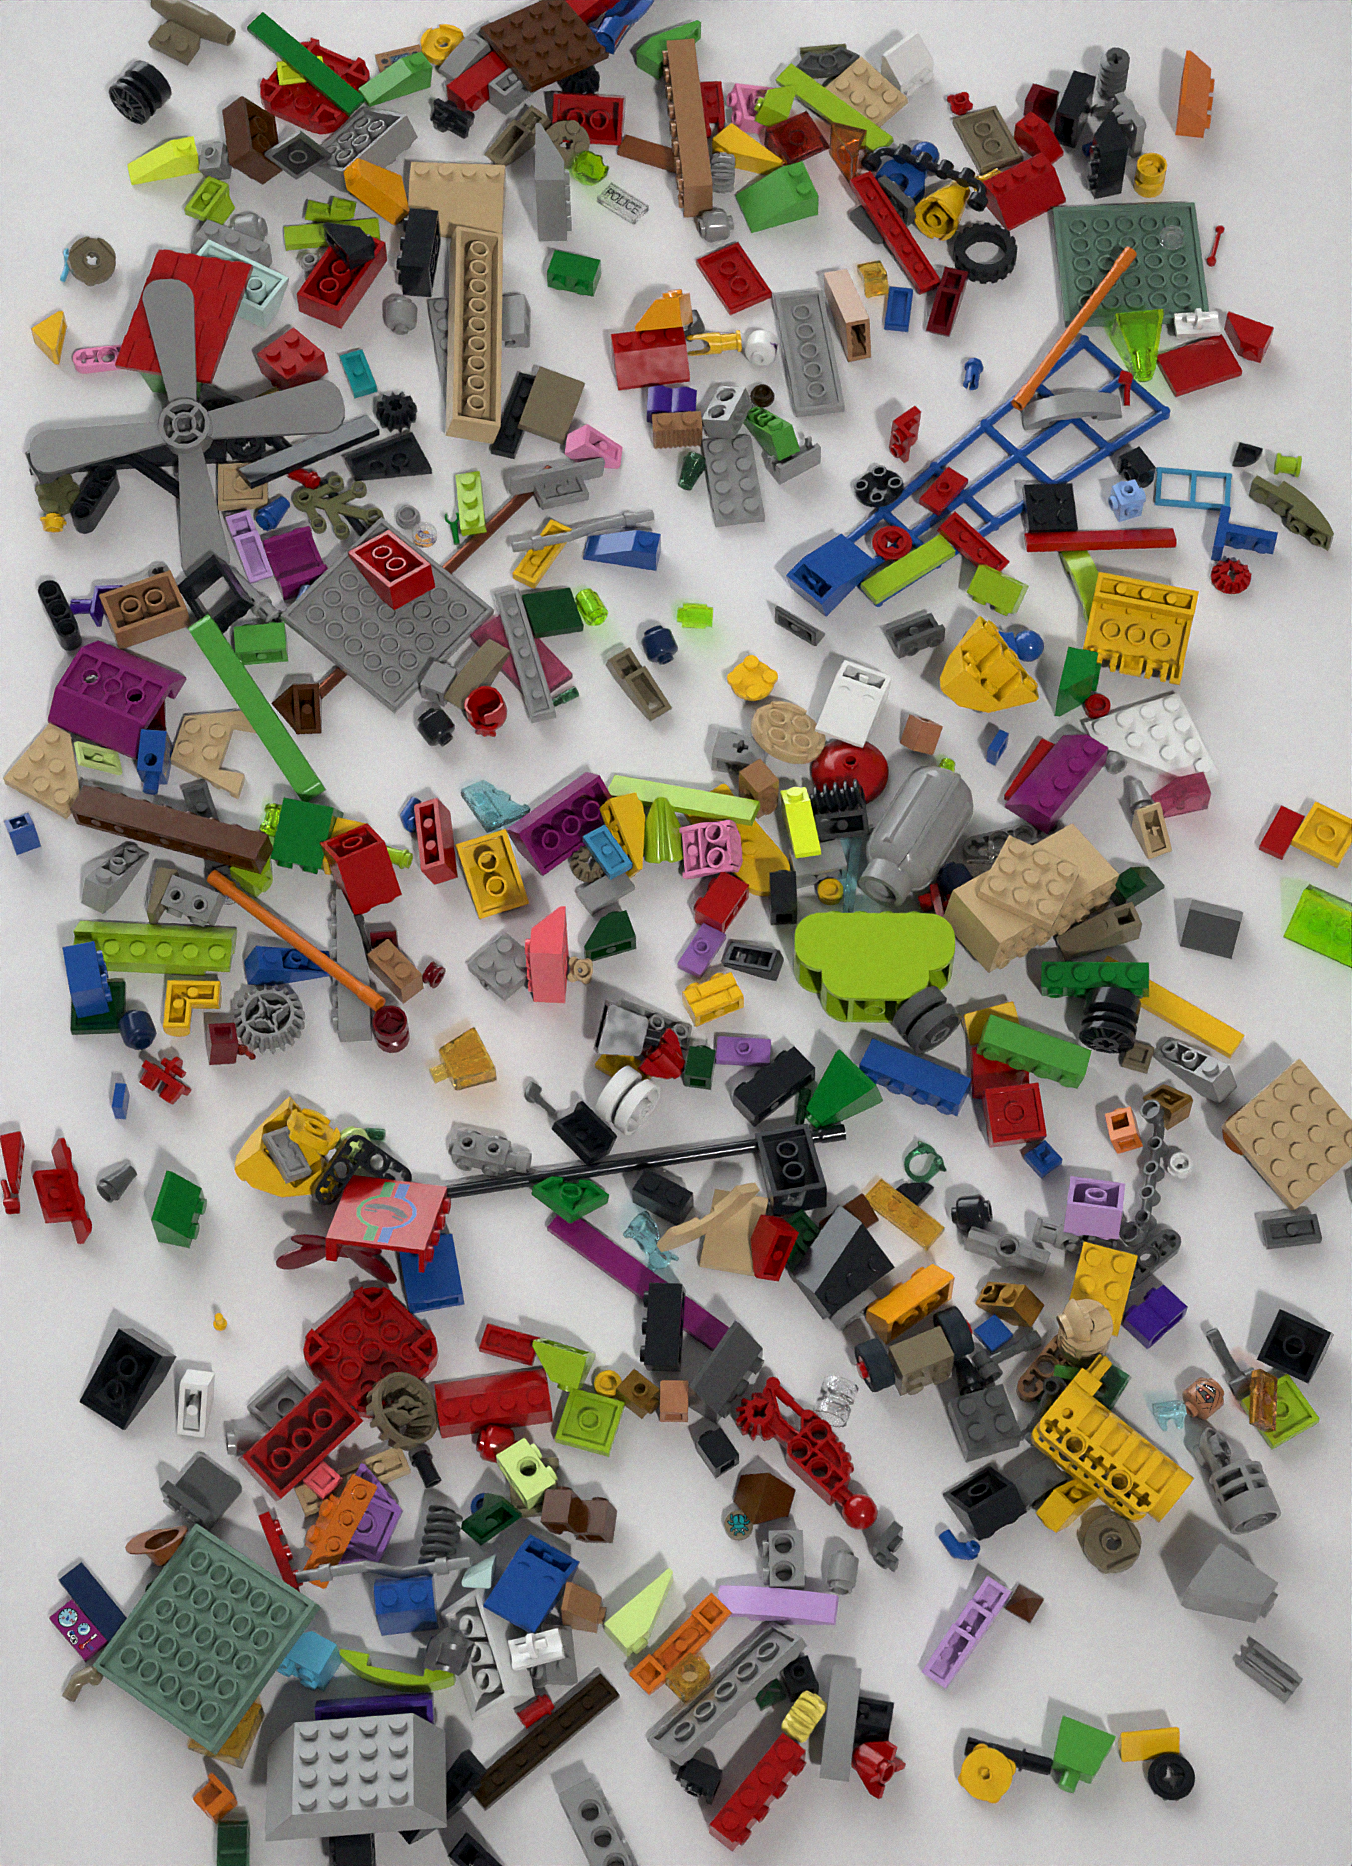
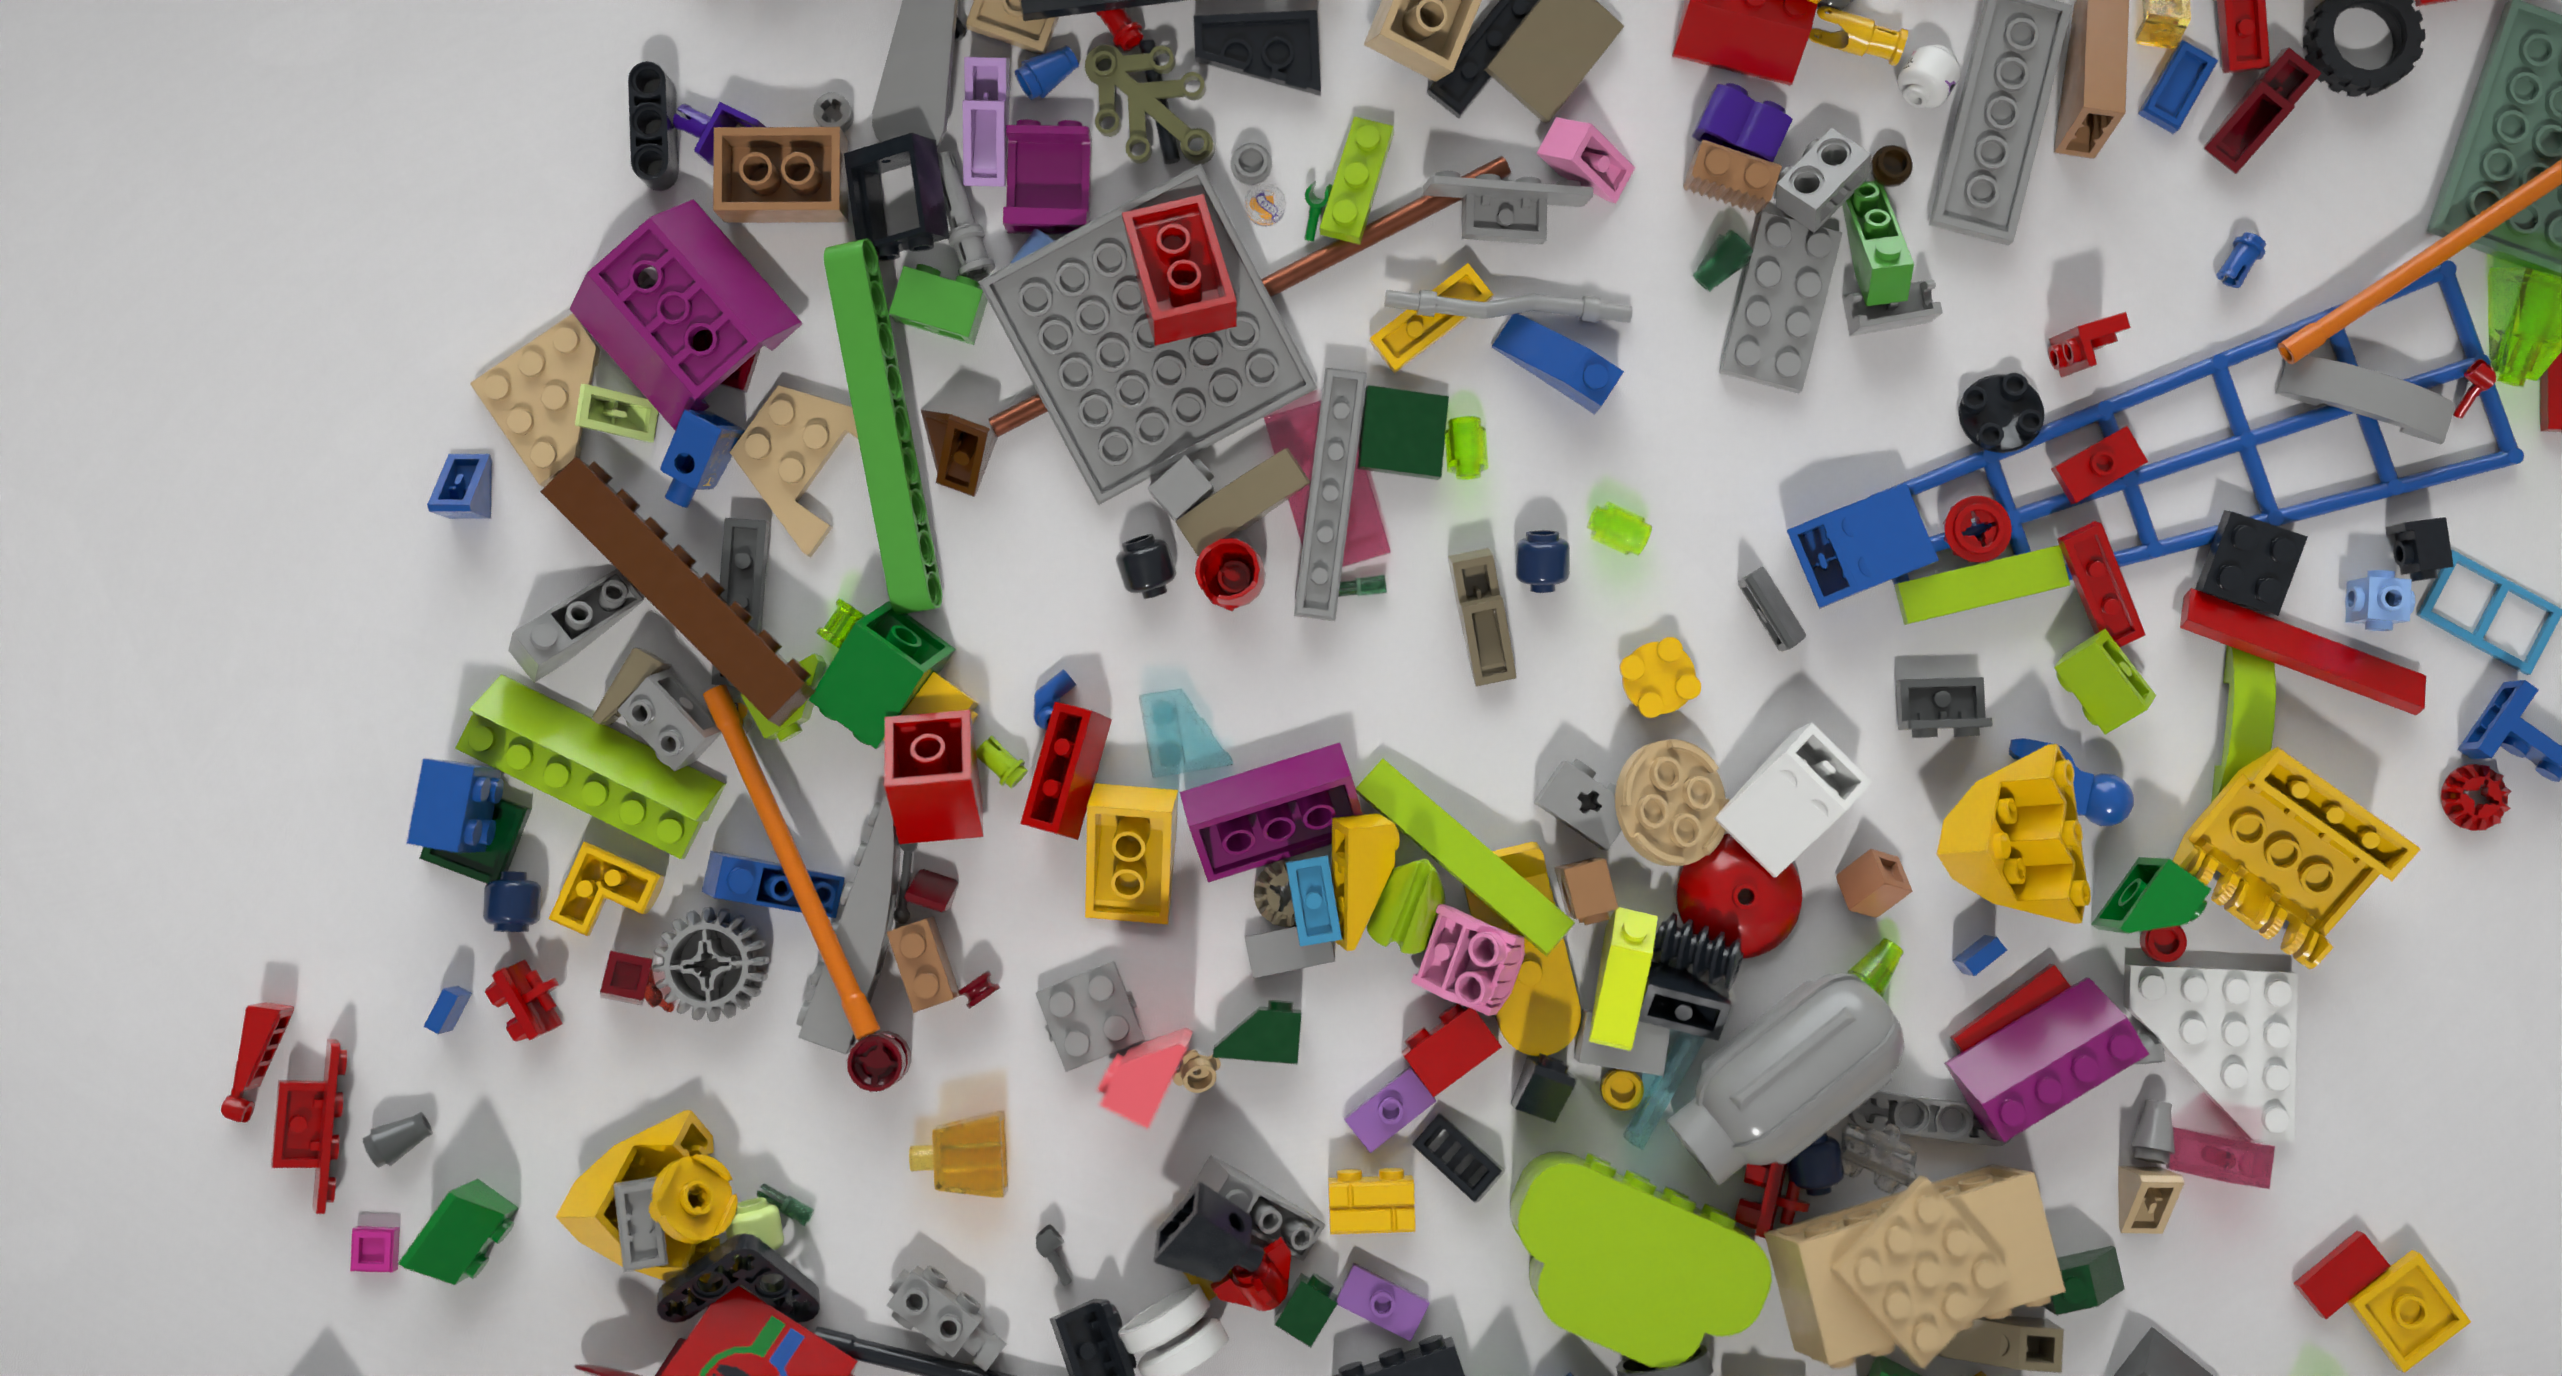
camera: 20 degrees right, 25 degrees up
none -> dark pink tile [350,1226,400,1272]

